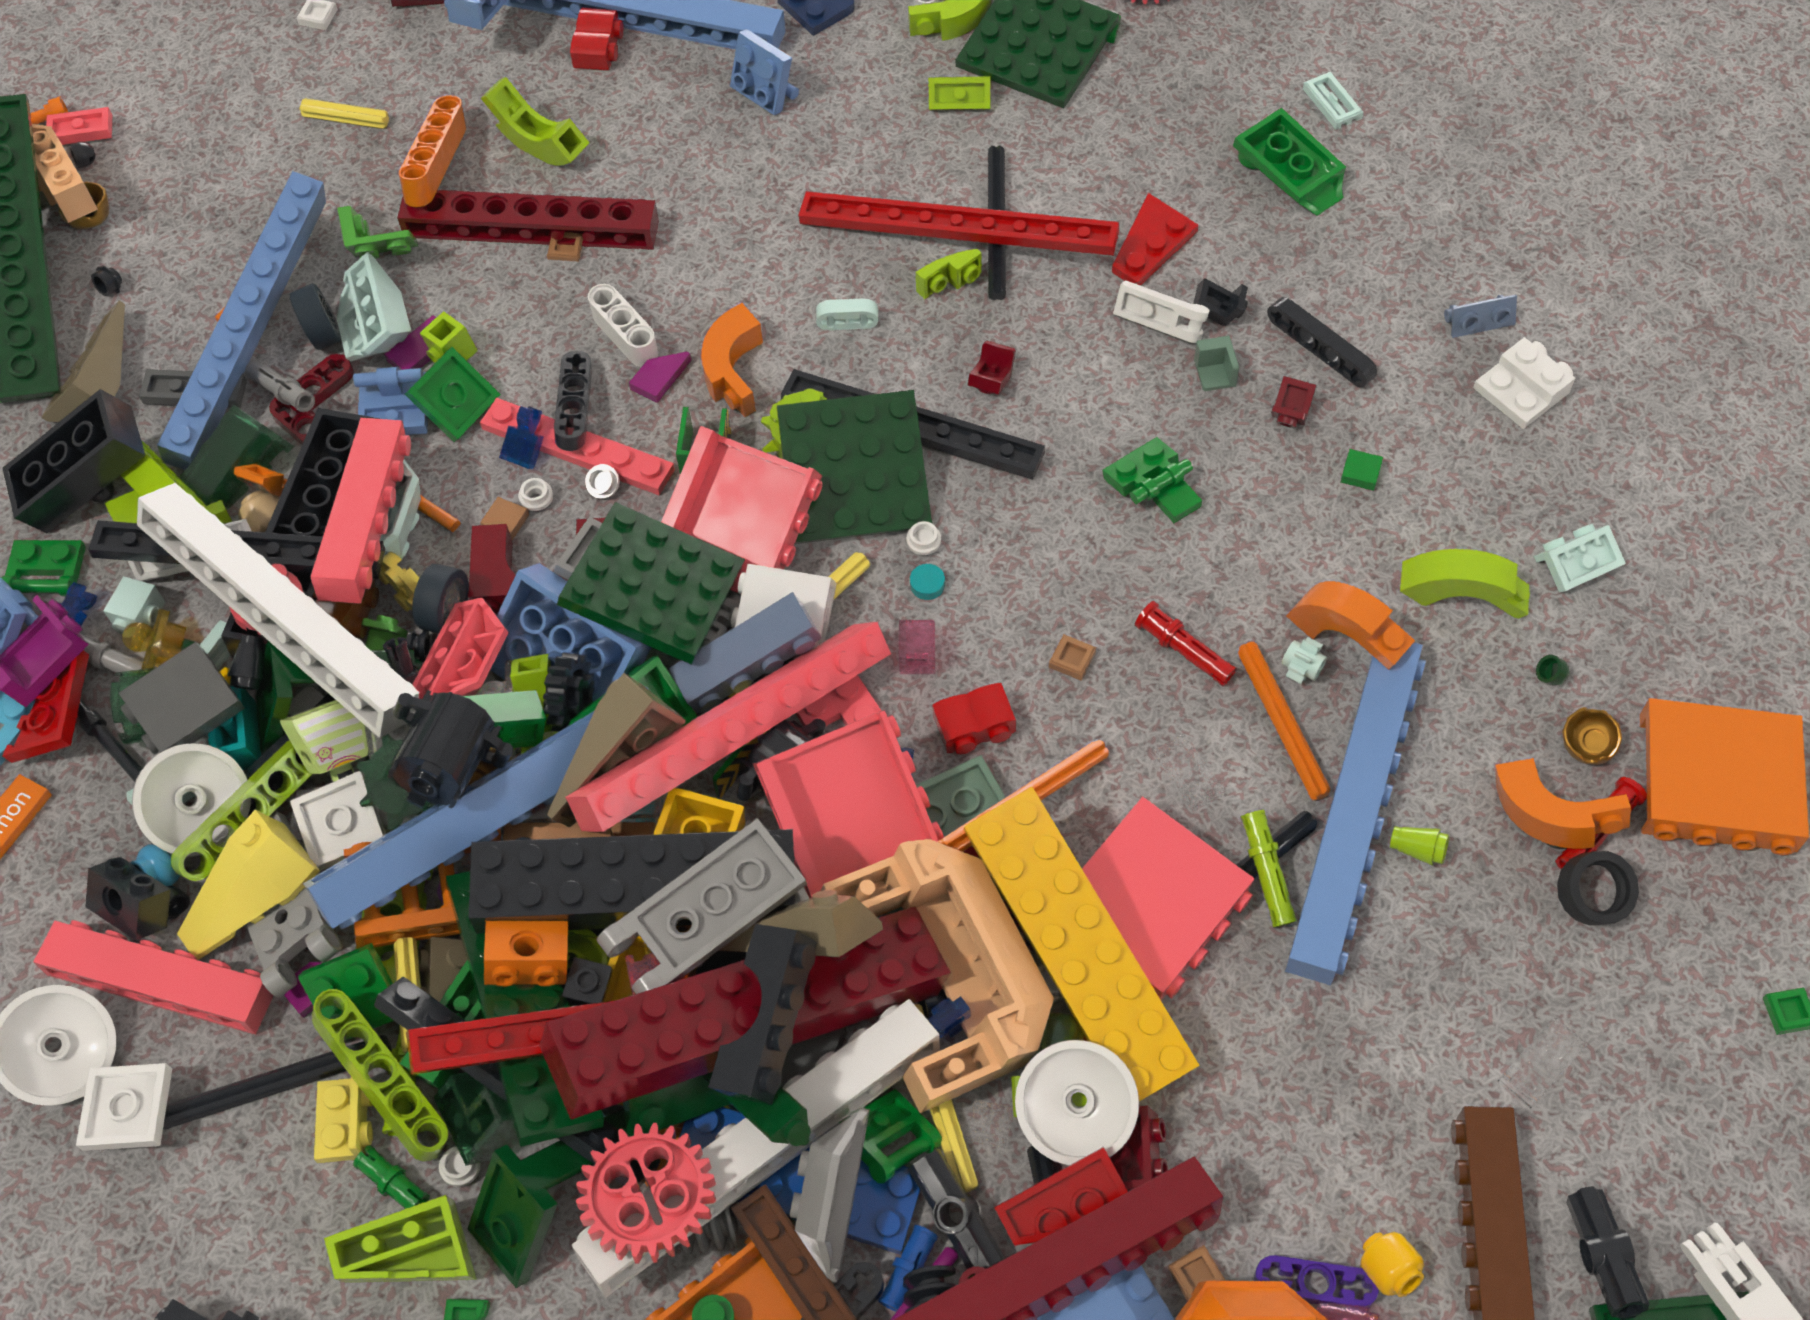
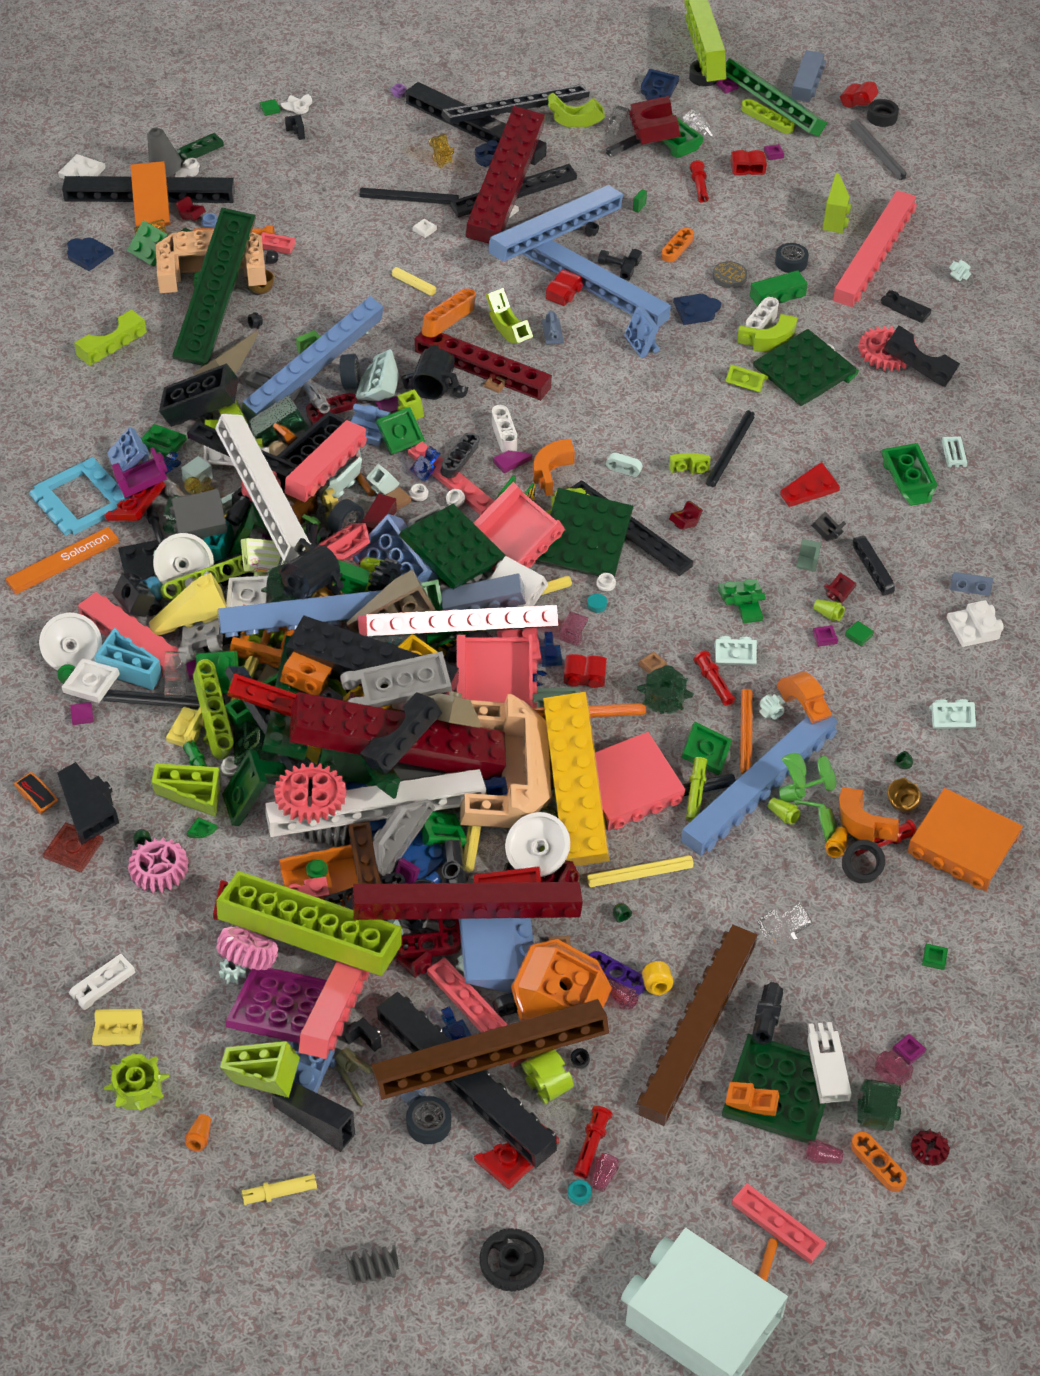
camera: 20 degrees right, 10 degrees down
bright green bracket [337,206,418,259] -> none
red plate [798,191,1119,256] -> none
white plate [1113,280,1210,343] -> none
lime arch [1400,549,1530,619] -> none
none -> green plate [57,664,76,684]
none -> magenta tile [70,702,94,725]
none -> medium azure wedge [94,628,162,690]
none -> black plate [118,540,158,580]
none -> clear brick [164,651,186,698]
none -> bright green bracket [296,330,321,354]
none -> light aqua brick [366,463,400,495]
none -> magenta tile [395,858,420,884]
none -> black container [401,345,459,400]
none -> black hinge [453,385,469,398]
none -> clear blue plate [540,632,562,667]
none -> sand blue hinge [542,311,564,345]
none -> light yellow axle [587,855,694,887]
none -> dark green hinge [613,903,632,923]
none -> clear green brick [637,665,694,714]
none -> green plate [681,722,732,776]
none -> light aqua bracket [714,636,757,666]
none -> bright green plant [779,753,837,842]
none -> lime cone [813,599,845,621]
none -> magenta tile [813,625,838,647]
none -> light orange cone [825,827,848,858]

